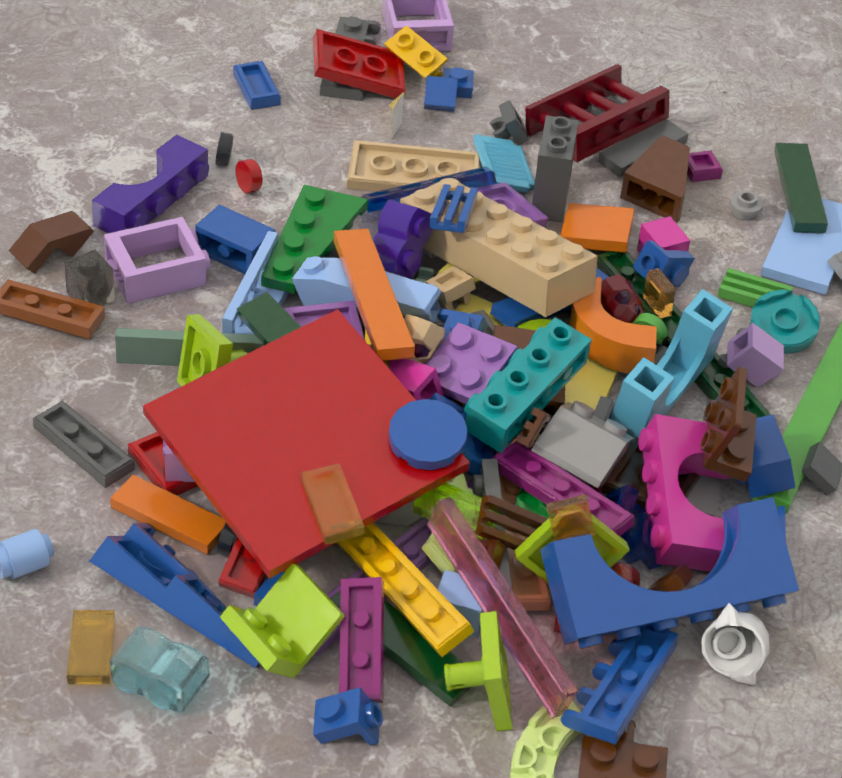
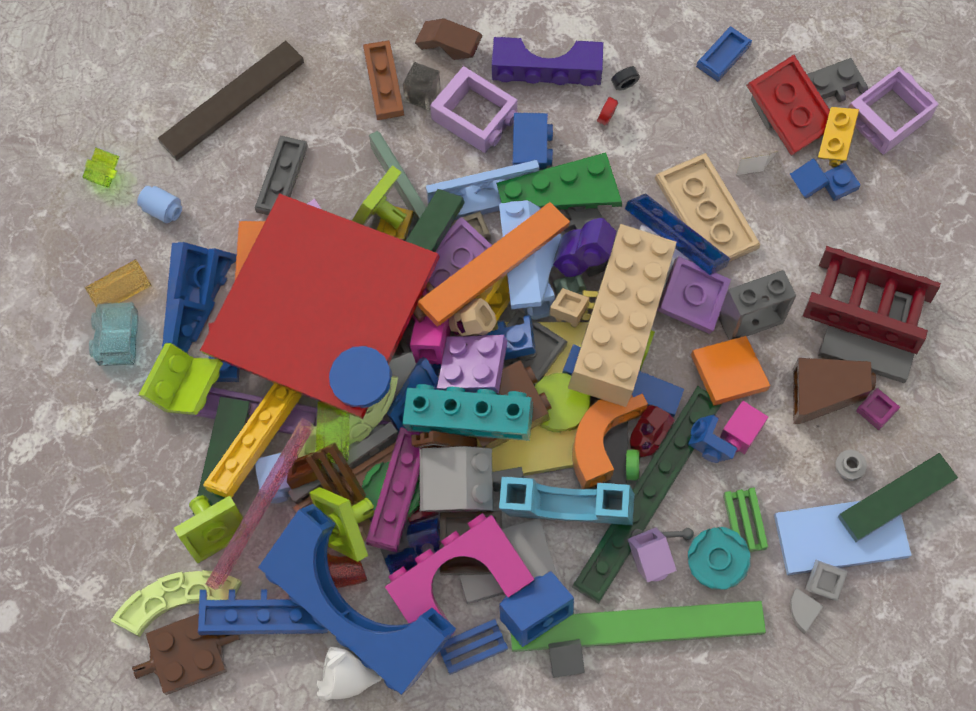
camera: 65 degrees right, 25 degrees up
tile [301,463,364,545] -> none
blue bracket [313,687,383,745] -> none
magenta plate [339,577,384,703] -> none
blue tile [430,184,478,233] -> none
medium azure window [473,134,535,193] -> none
dark grey tile [490,100,529,145] -> none
clear orange tile [546,494,595,541] -> none
clear orange tile [643,268,676,318] -> none
reddish brown tile [649,564,694,592] -> none
reddish brown bracket [700,366,756,482] -> none

